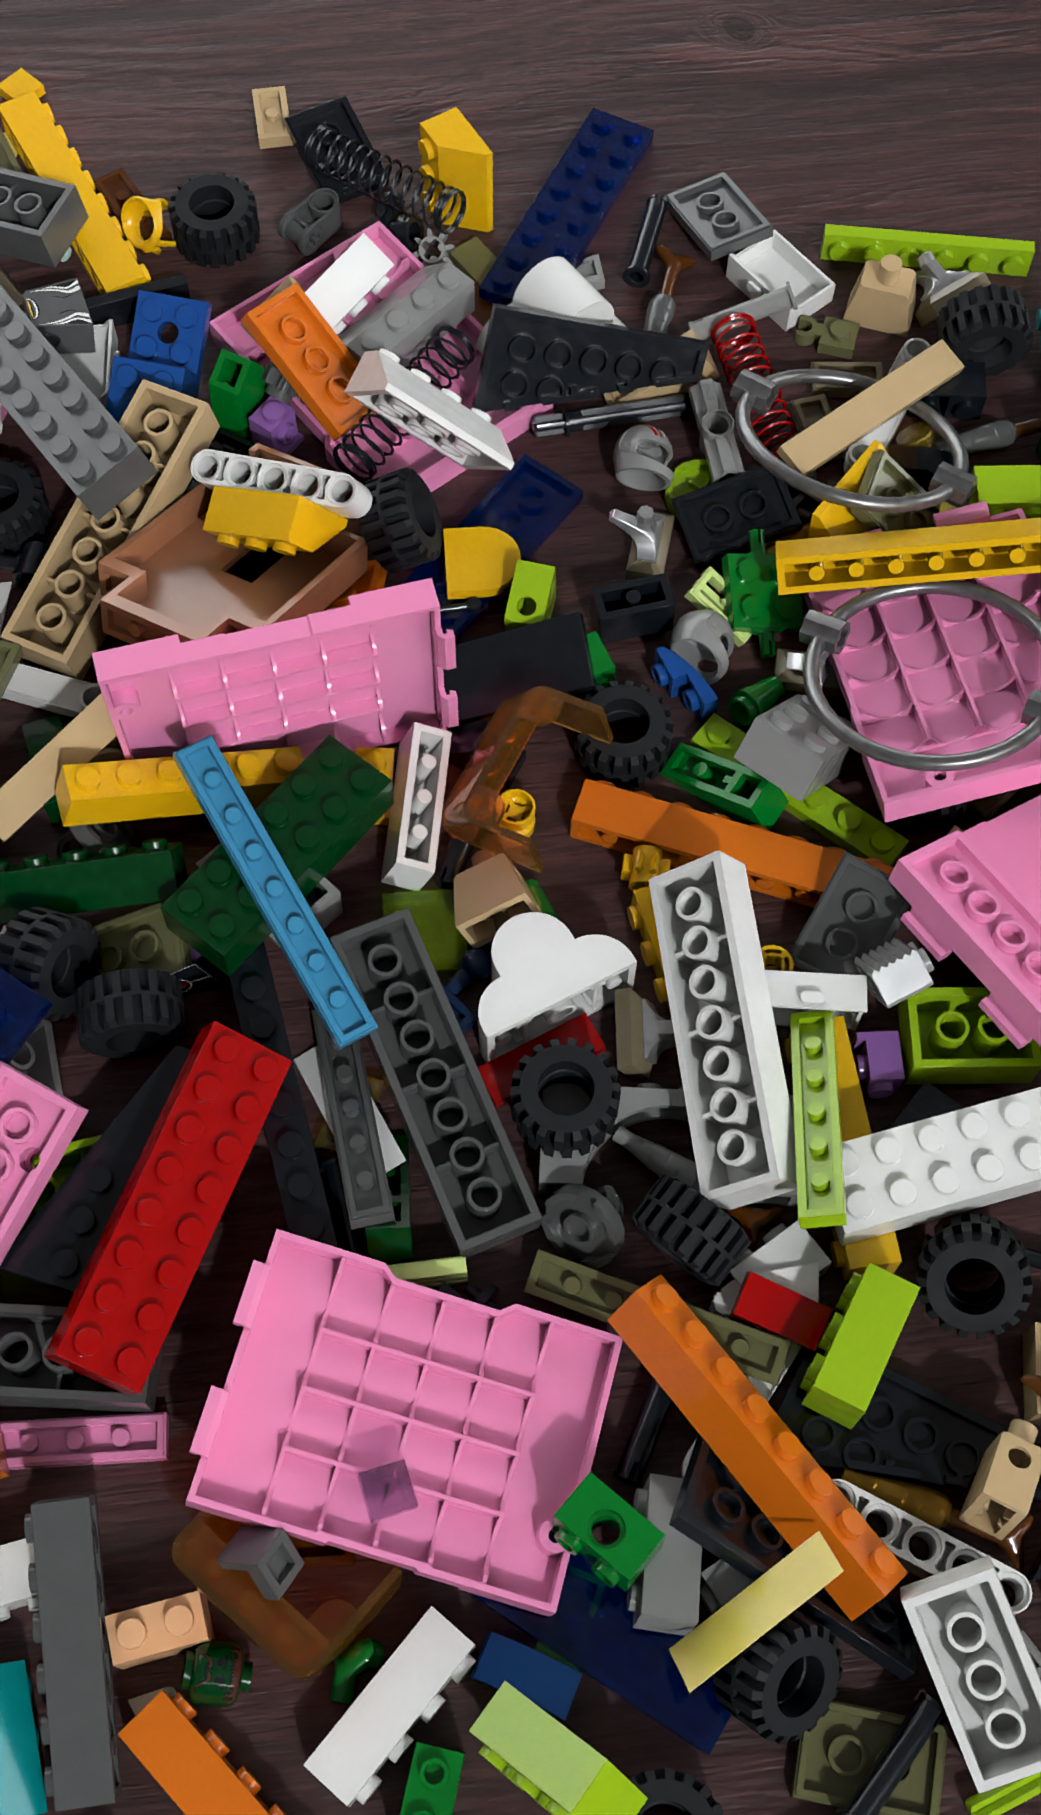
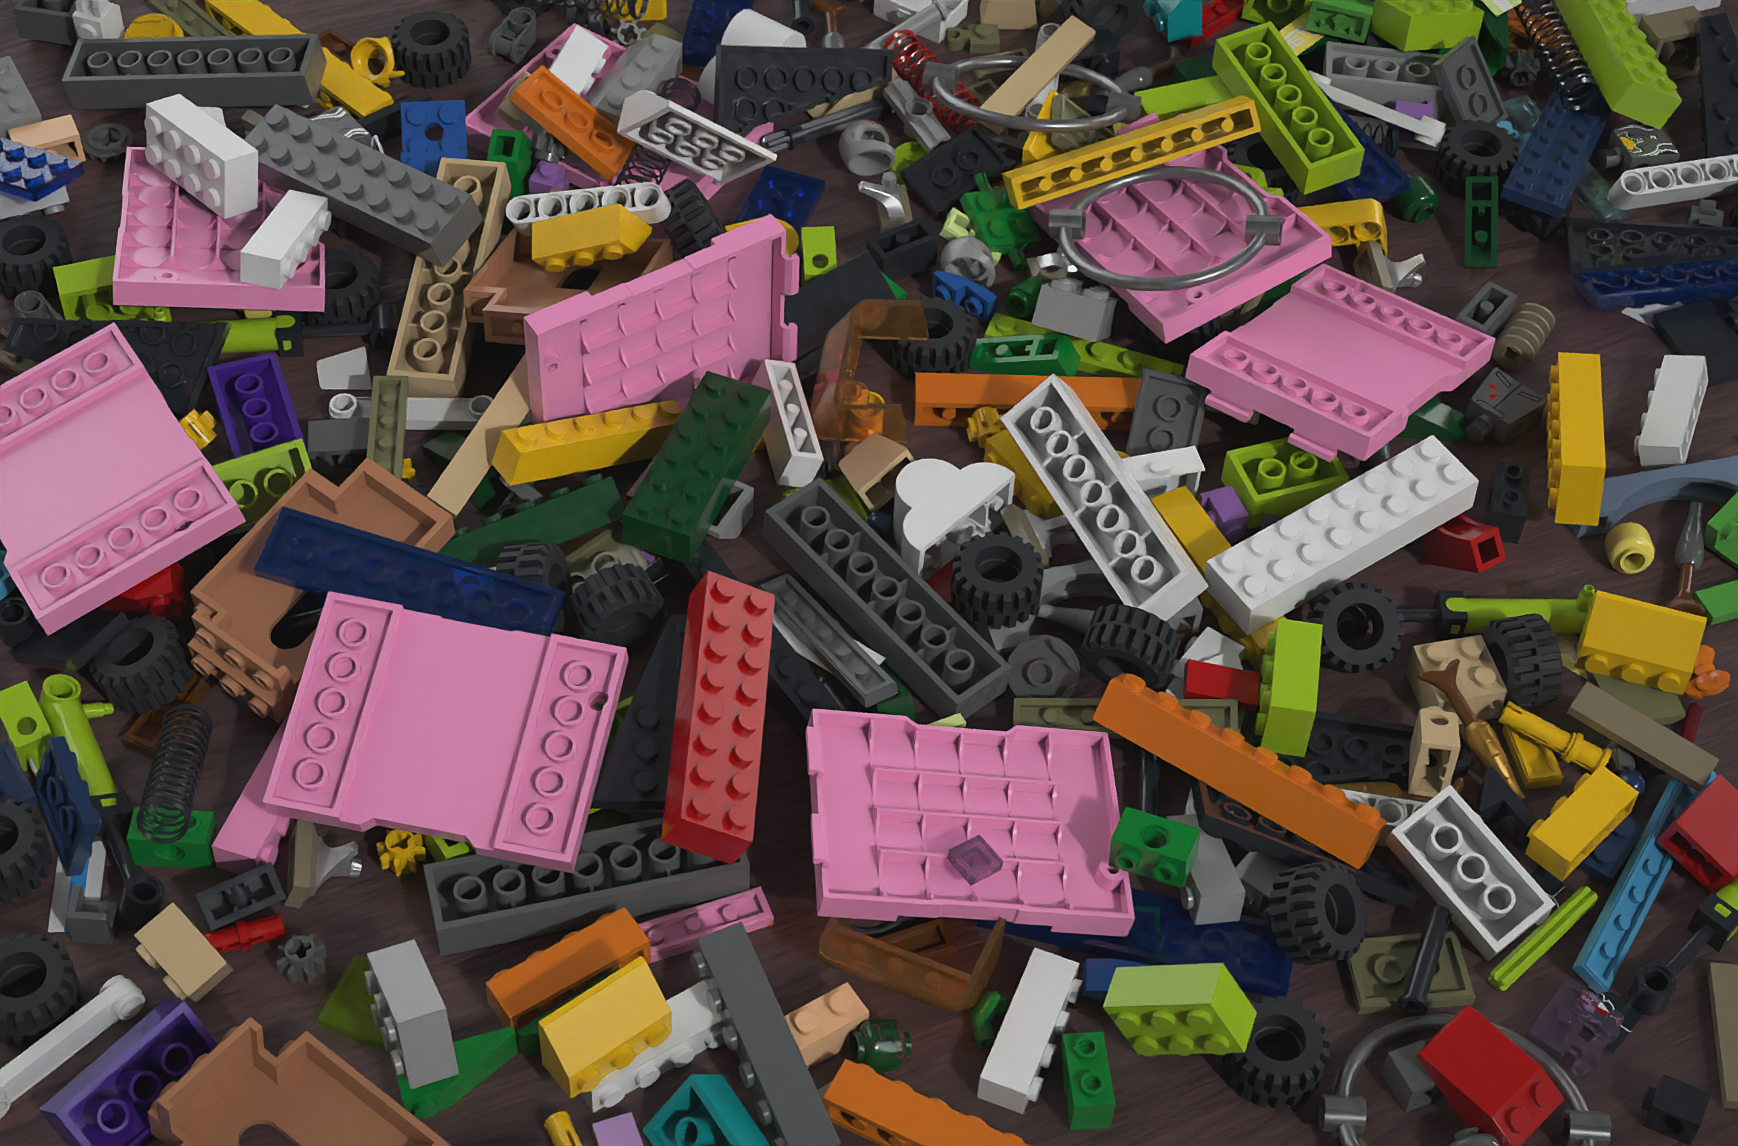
camera: 20 degrees left, 15 degrees down
dark azure tile [173,735,378,1050] -> none
dark grey panel [217,1526,305,1601] -> none
light yellow sticker [669,1531,844,1693] -> none
lime plate [790,1010,847,1229] -> none
brick [854,937,934,1008] -> none

